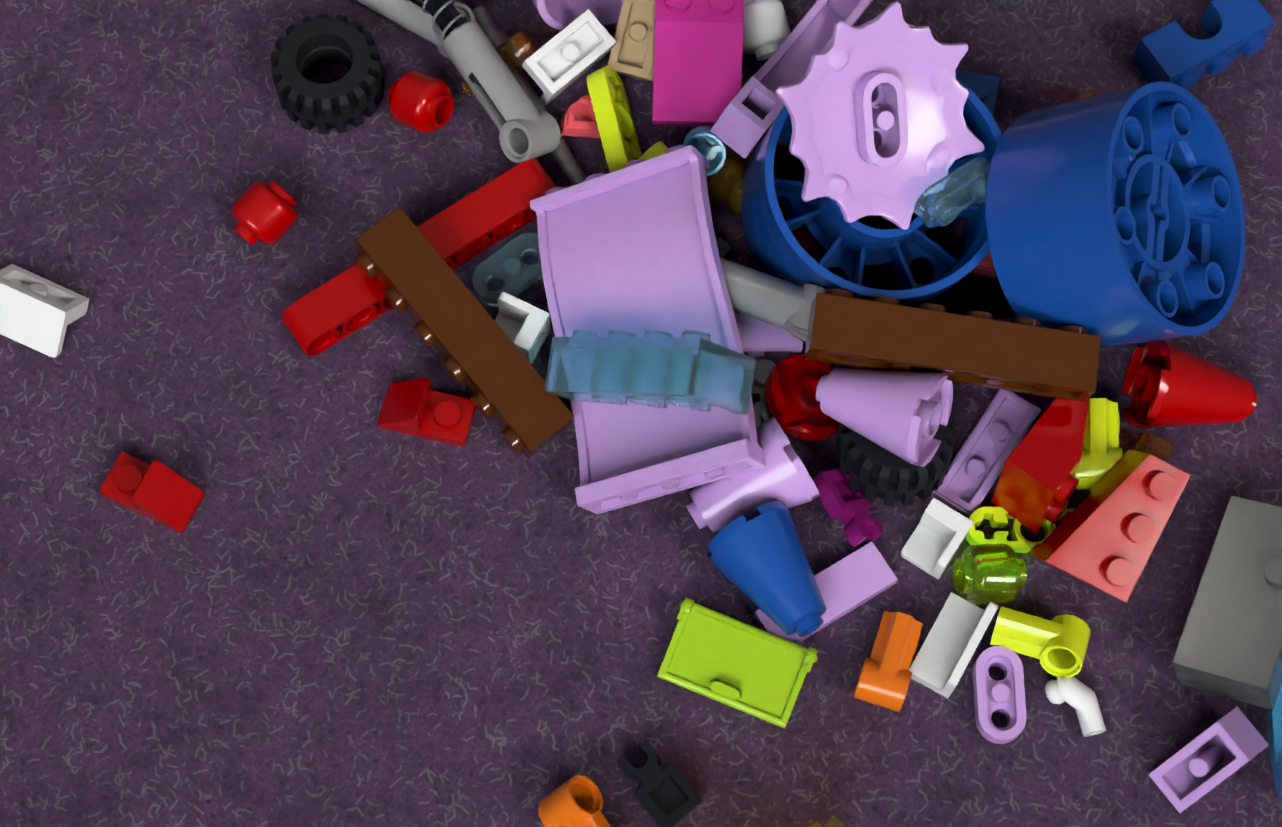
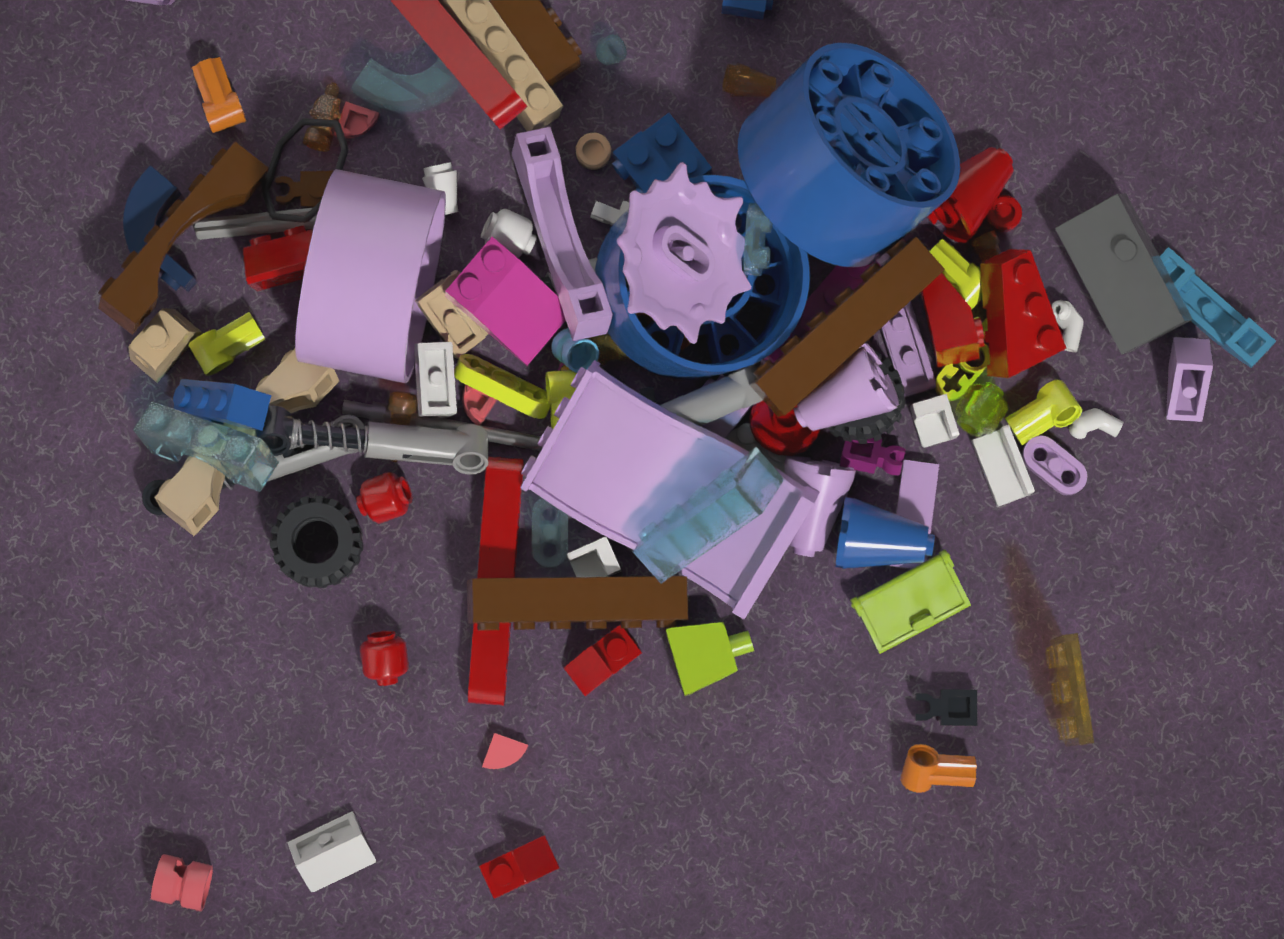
camera: 50 degrees left, 15 degrees up
orange piece [853,611,923,713] -> none
none -> coral tile [482,733,529,769]
none -> lime torso [665,622,754,696]
none -> red tile [986,195,1022,232]
none -> white arm [1051,300,1084,352]

